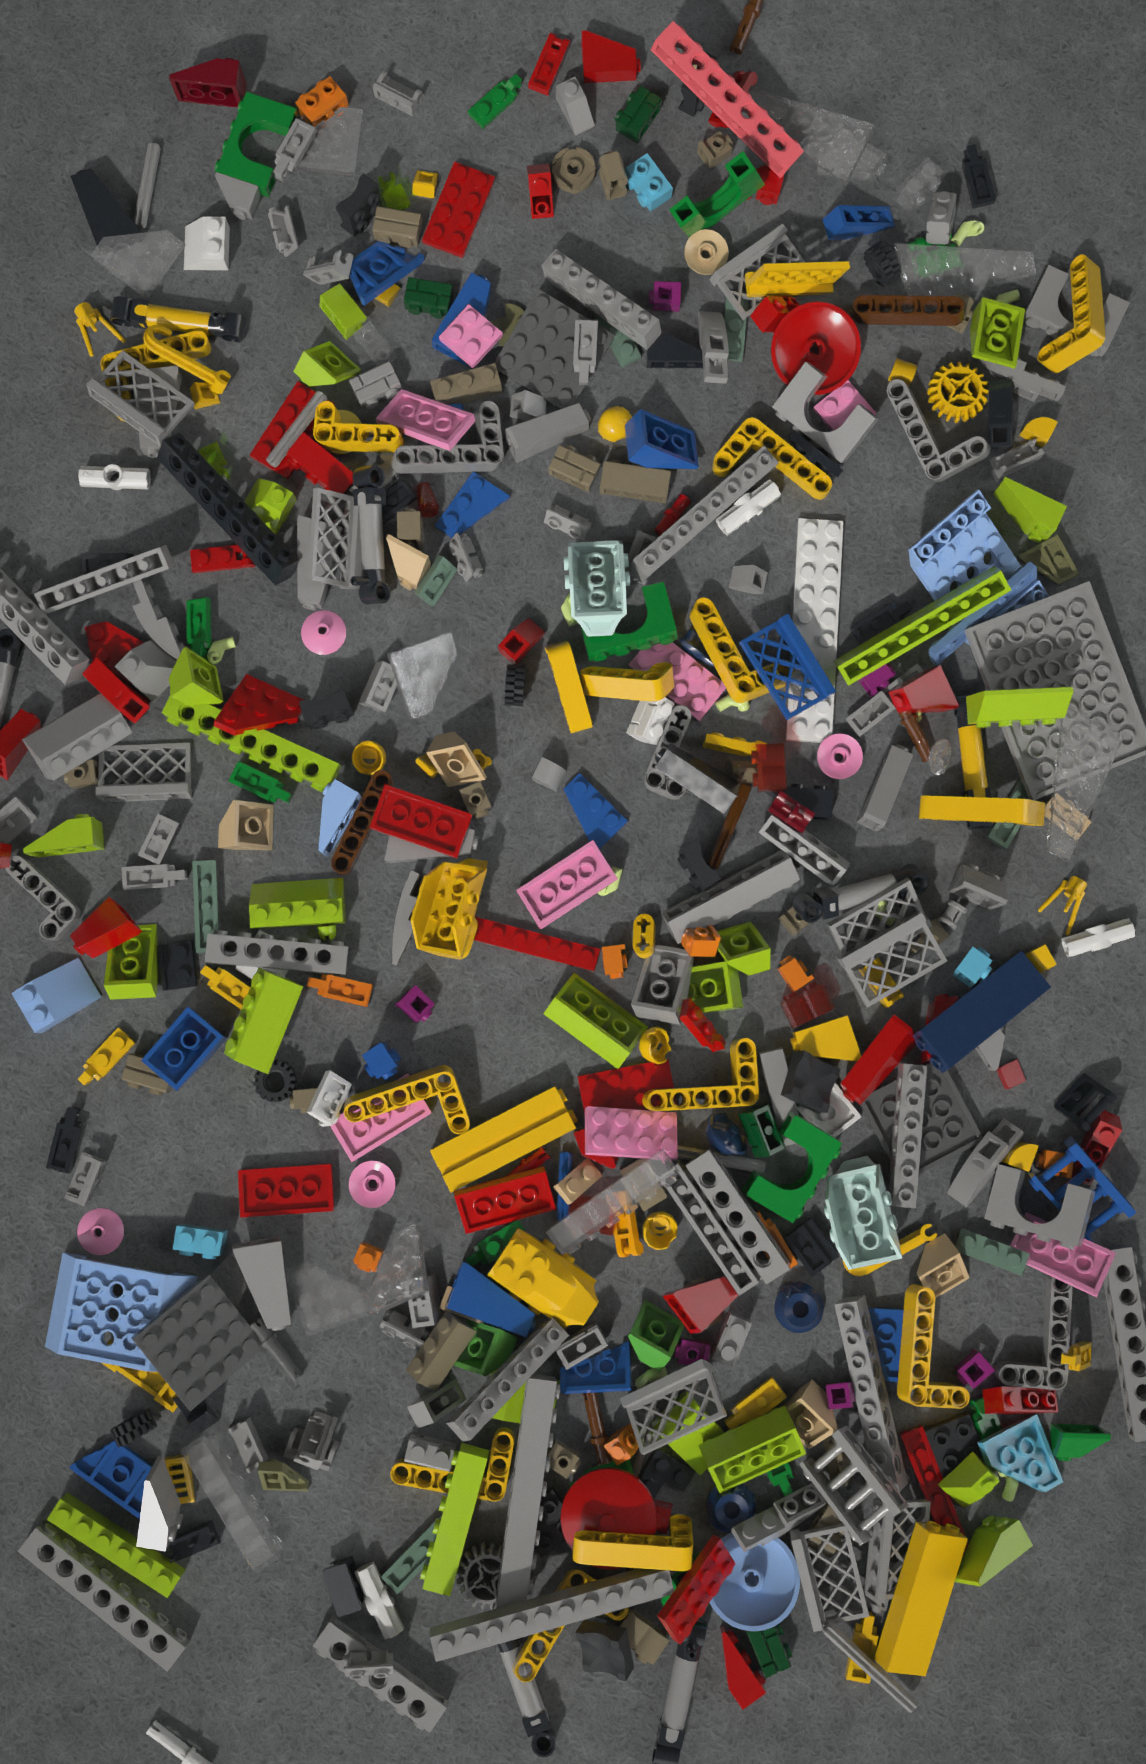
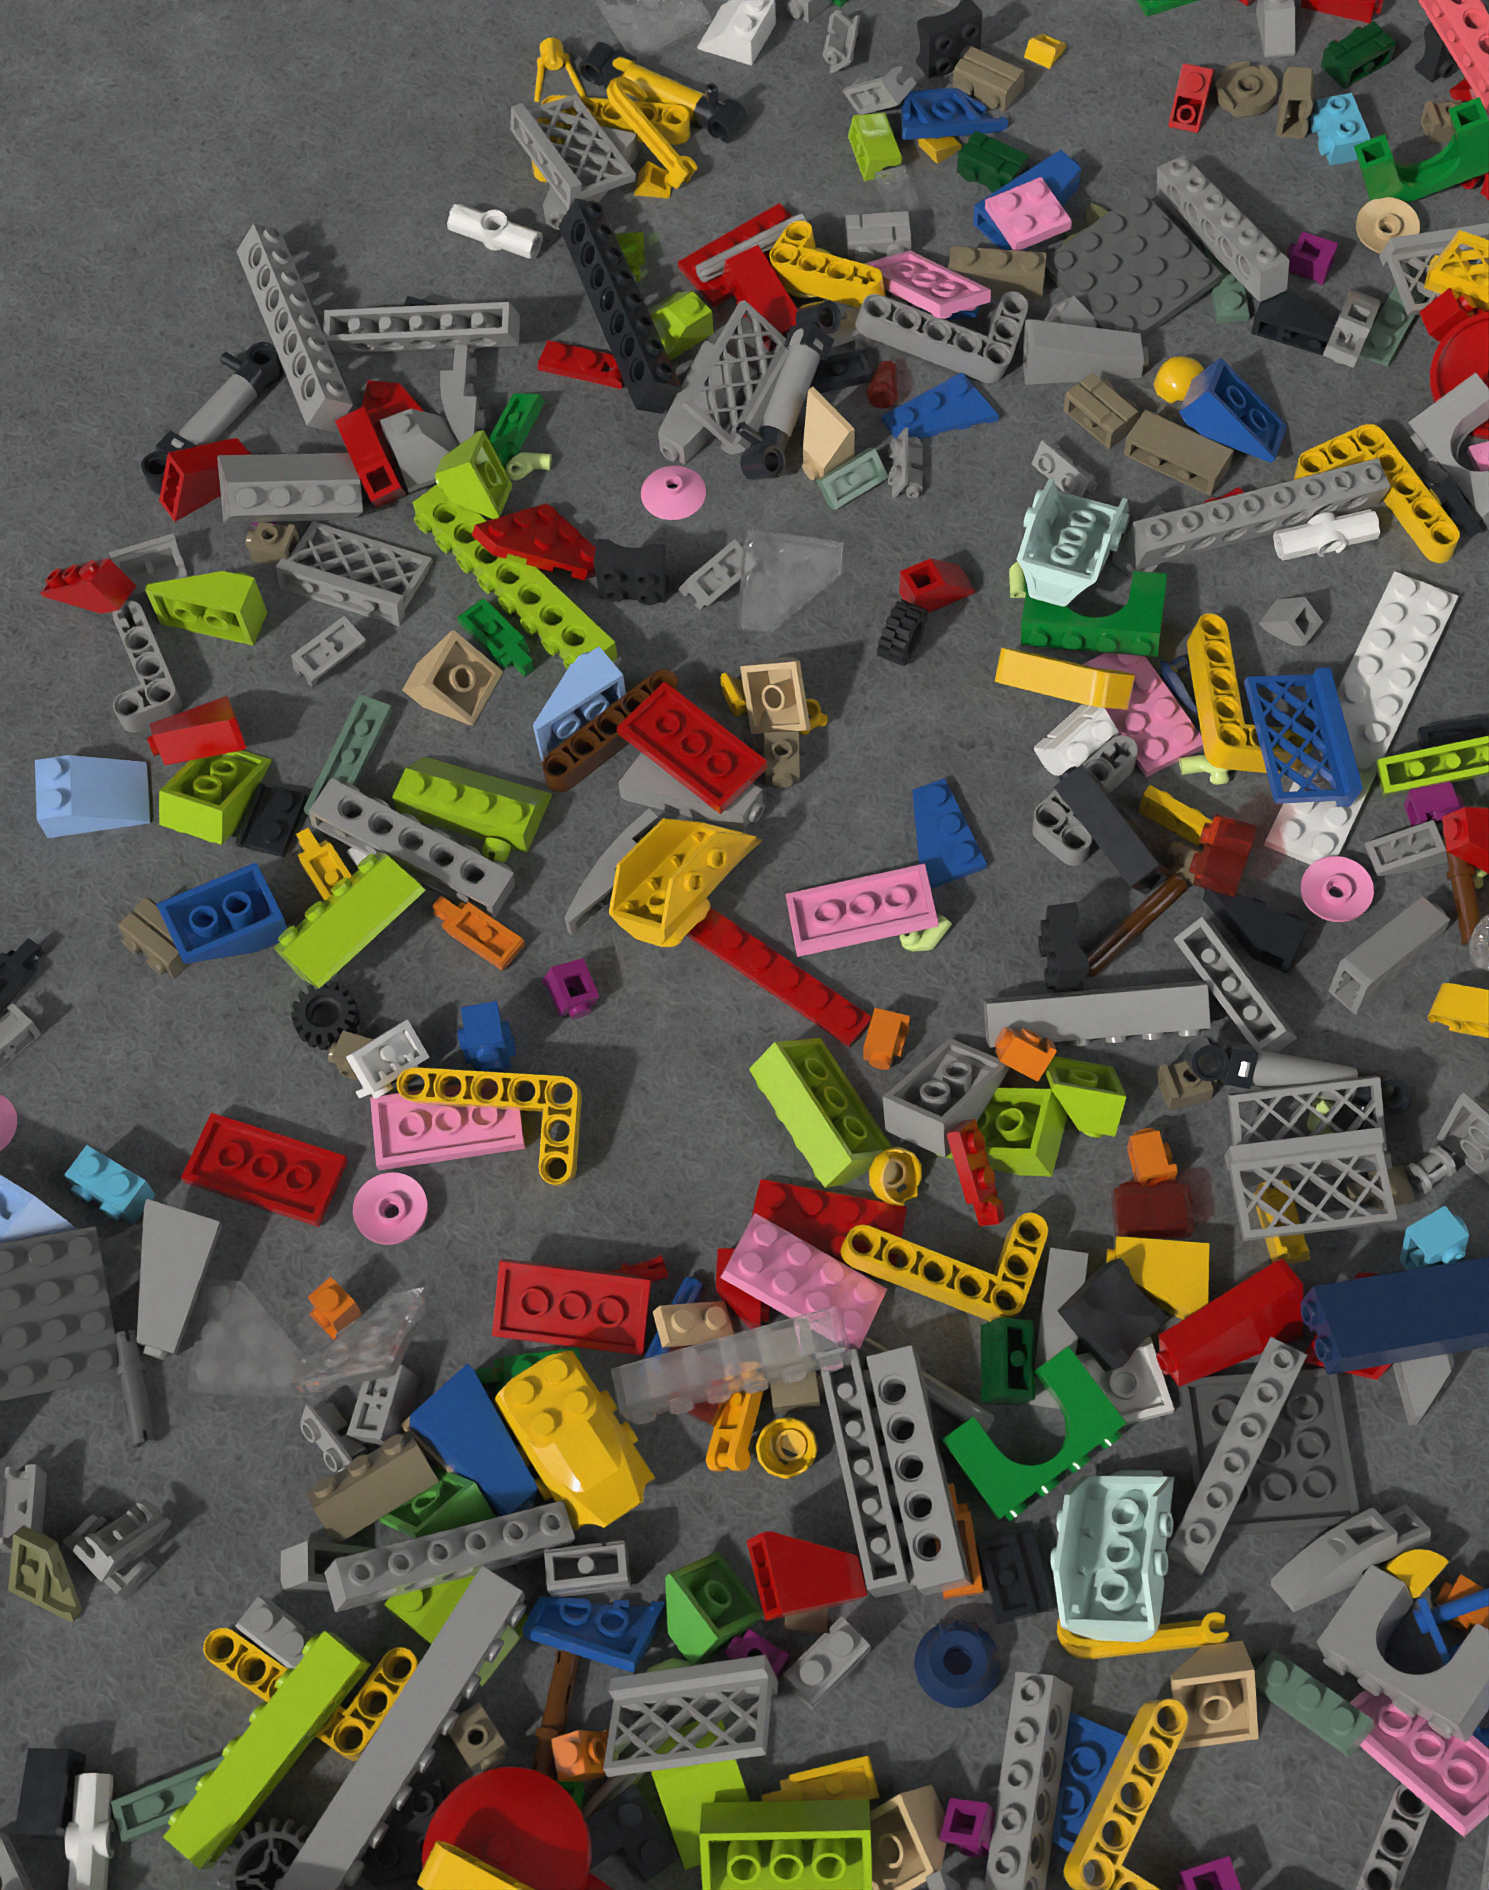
camera: 30 degrees right, 20 degrees down
yellow hinge [78,1027,136,1086] -> none
light grey hinge [121,864,188,890] -> none
lime slope [293,341,362,386] -> none
yellow hair [352,741,386,775] -> none
clear neon green plate [378,172,411,210] -> none
dark tan brick [397,508,424,551] -> none
red plate [422,161,495,258] -> none
yellow brick [430,1086,578,1193] -> none
light grey brick [532,757,567,792] -> none
yellow beam [545,640,593,734] -> none
light grey hinge [573,319,598,385] -> none
yellow beam [633,914,656,958] -> none
dark blue piece [706,1113,747,1156] -> none
dark red hips [767,791,815,833] -> none
red slope [997,1059,1026,1089] -> none

